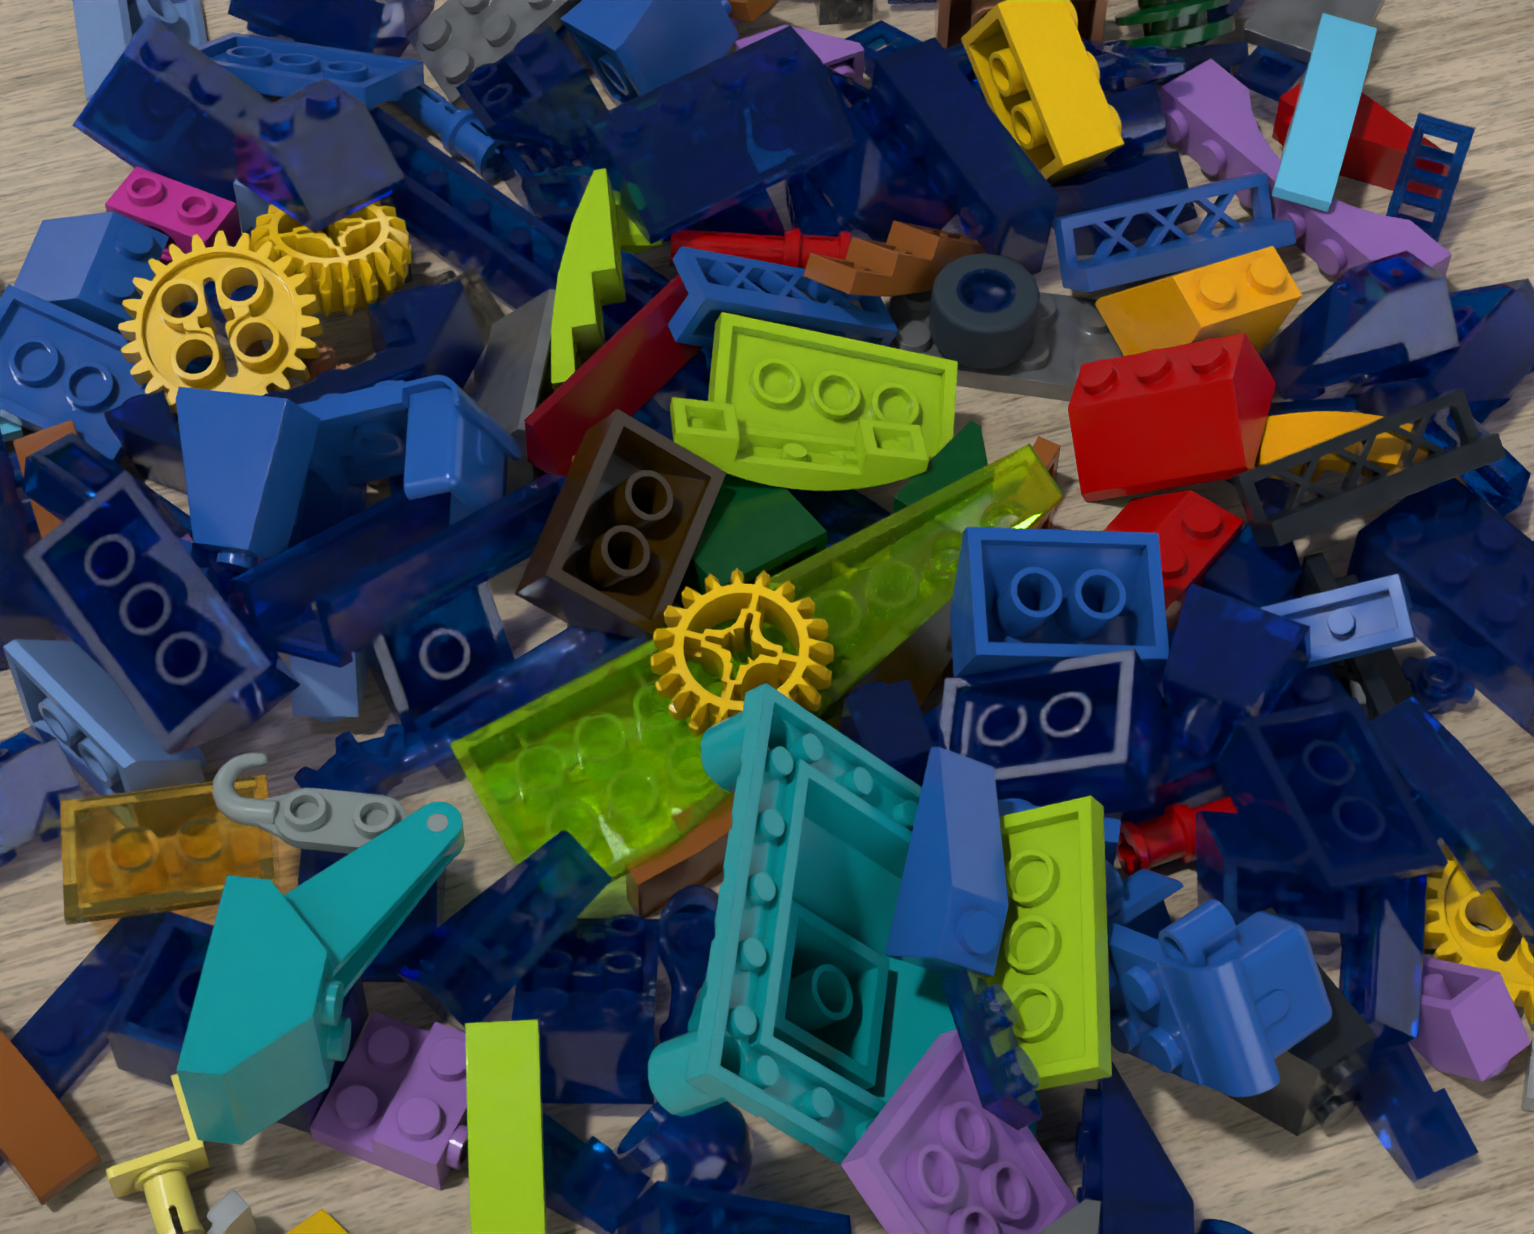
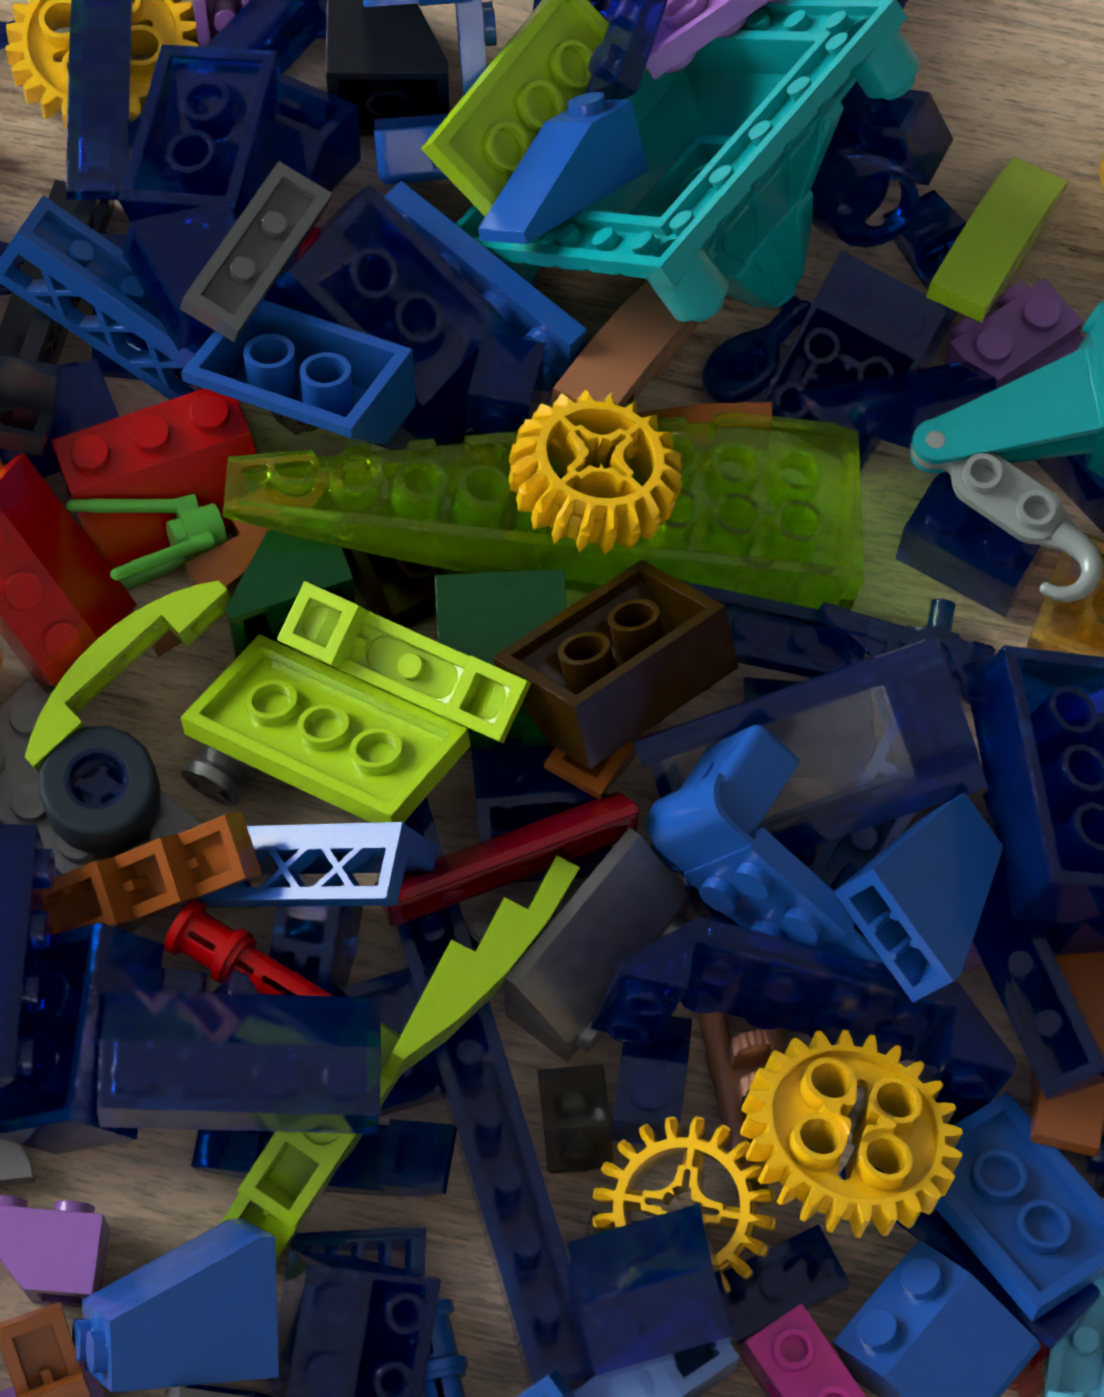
camera: 150 degrees left, 15 degrees up
none -> lime slope [25,580,231,774]
none -> bright green plant [66,494,227,590]
none -> dark grey plate [180,161,333,342]

